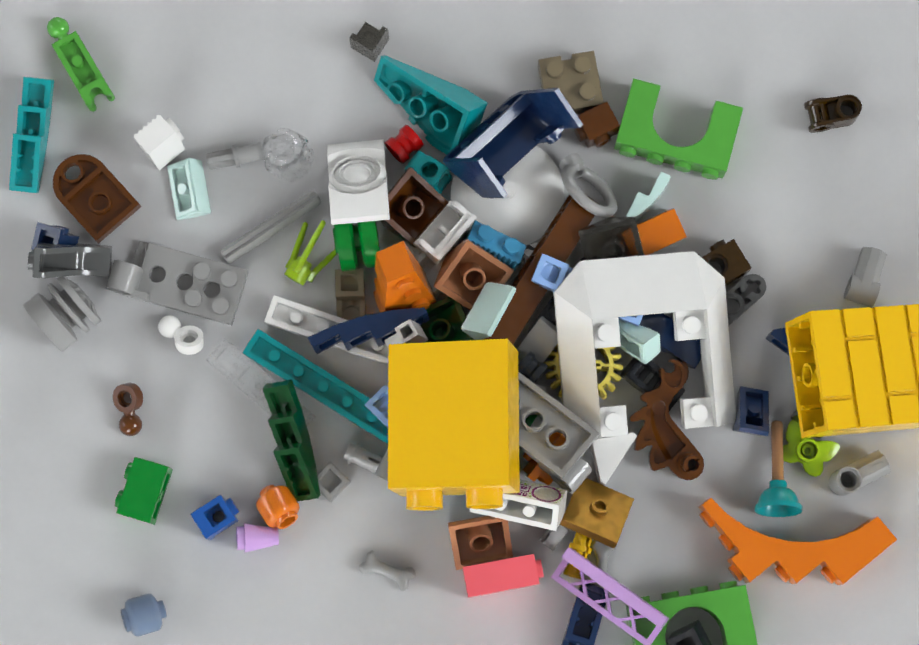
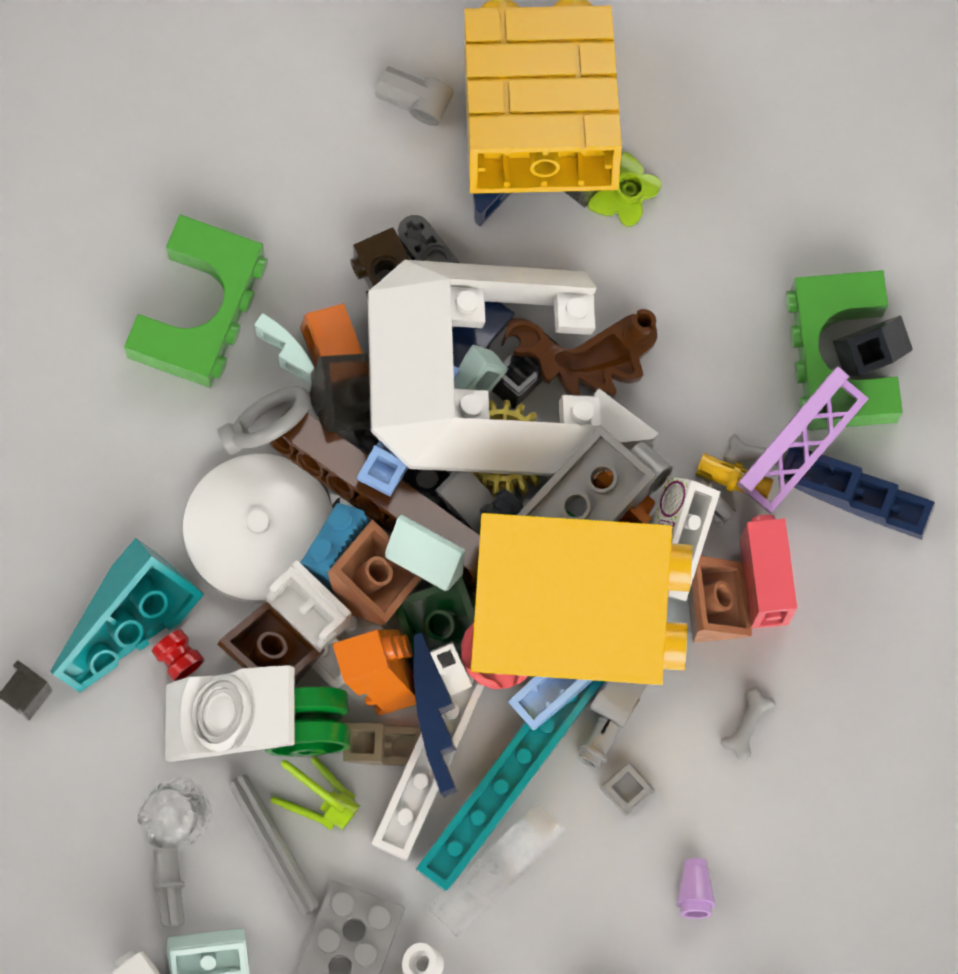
camera: 90 degrees left, 5 degrees down
blue brick [190,495,240,540] -> none
orange head [256,485,300,529] -> none
dark green slope [262,379,320,501] -> none
teal leg [404,151,452,194] -> none
dark blue windscreen [443,88,583,199] -> none
dark tan piece [538,51,604,115] -> none
pearl gold plate [560,478,634,549] -> none
reddish brown brick [573,102,620,148] -> none
orange arch [698,498,897,585] -> none
dark blue slope [733,386,769,436] -> none
teal piece [755,420,803,517] -> none
dark brown piece [804,94,862,133] -> none
light grey piece [829,450,890,496] -> none

